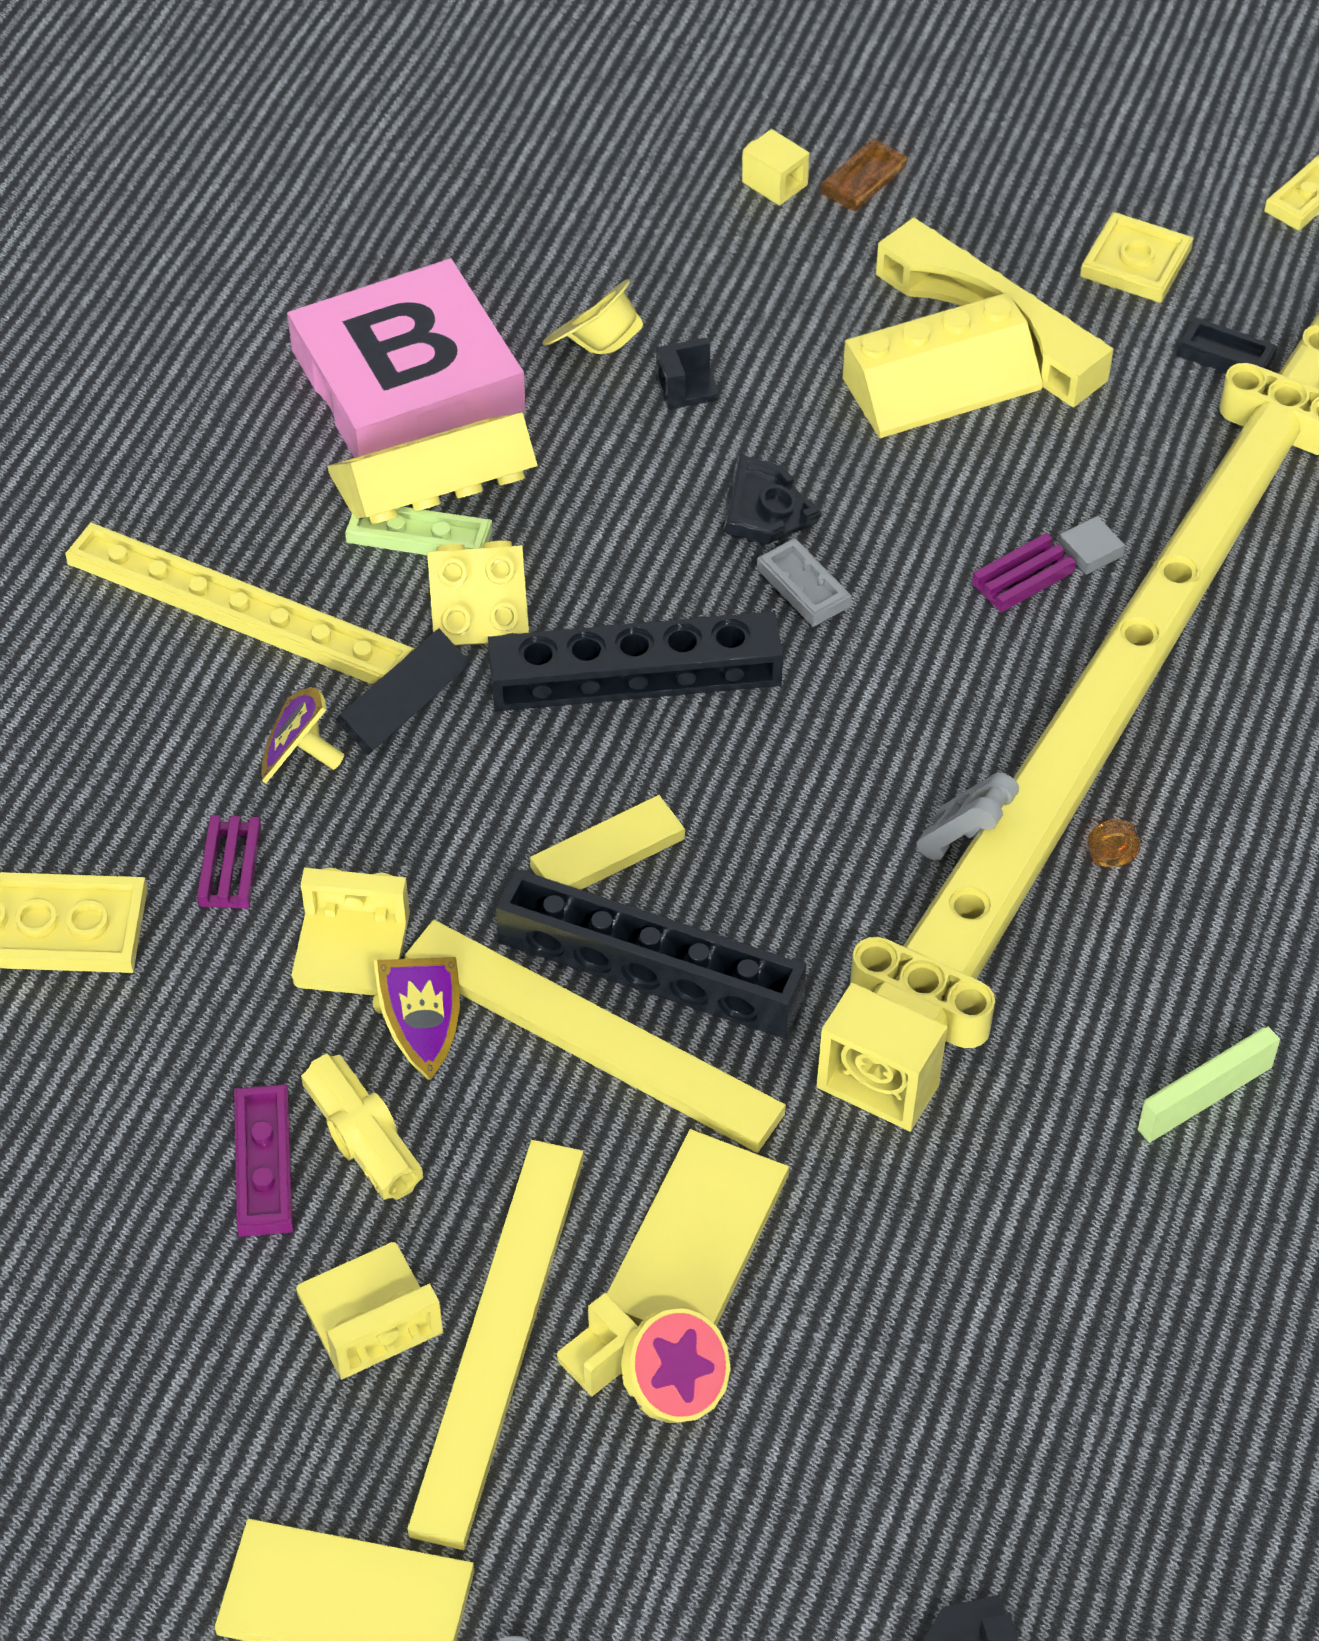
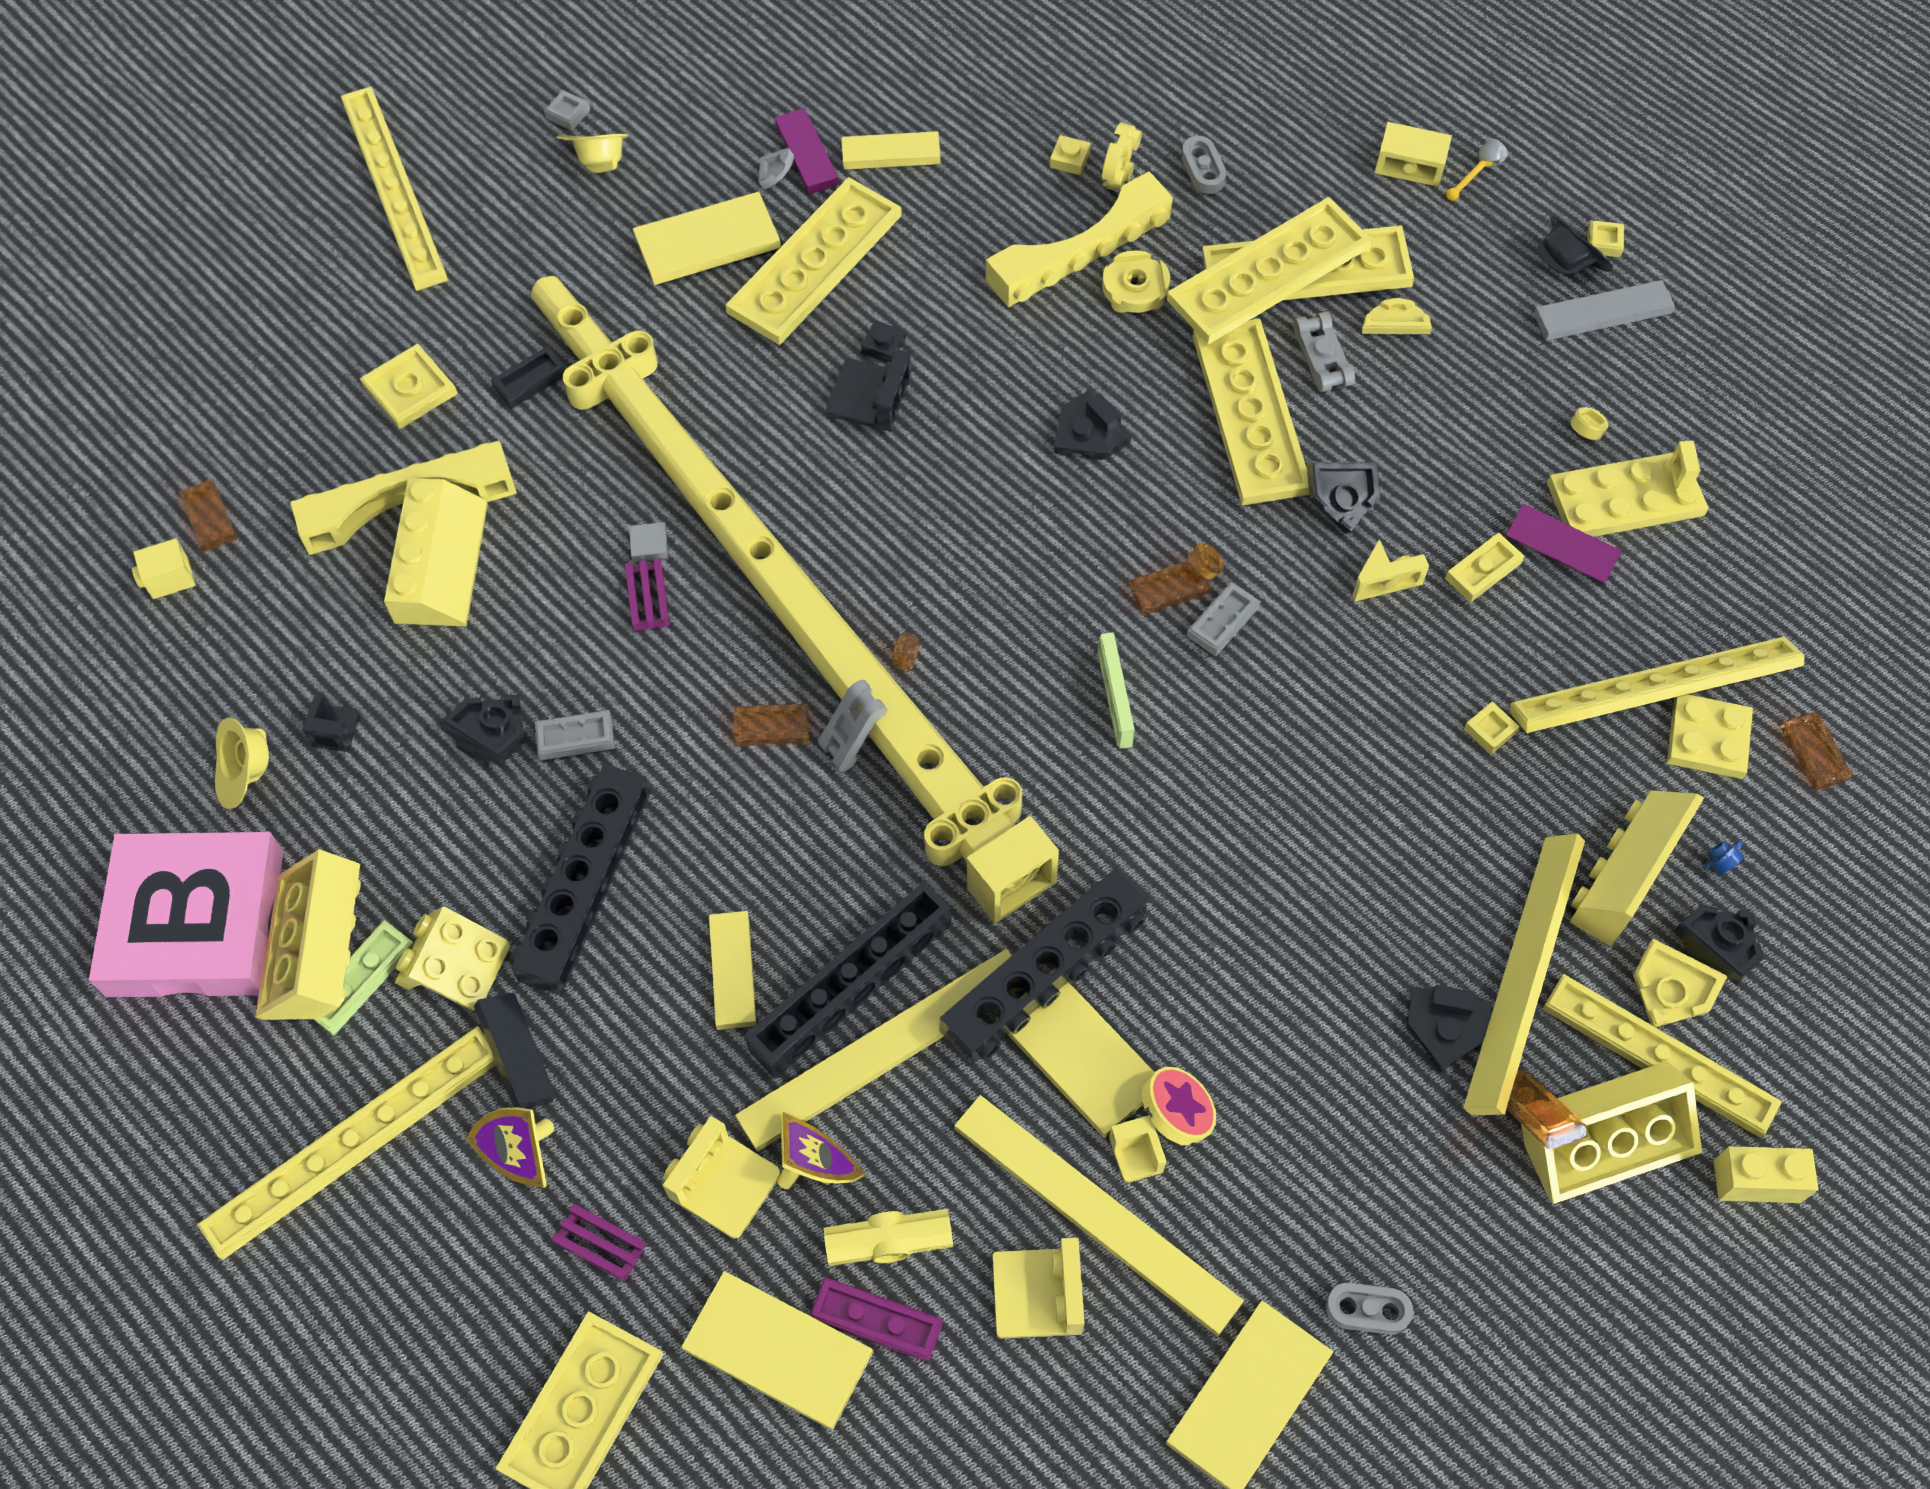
camera: 65 degrees left, 10 degrees up
none -> light yellow tile [681,1271,874,1431]
none -> clear orange tile [734,704,809,746]
none -> black brick [939,868,1148,1065]

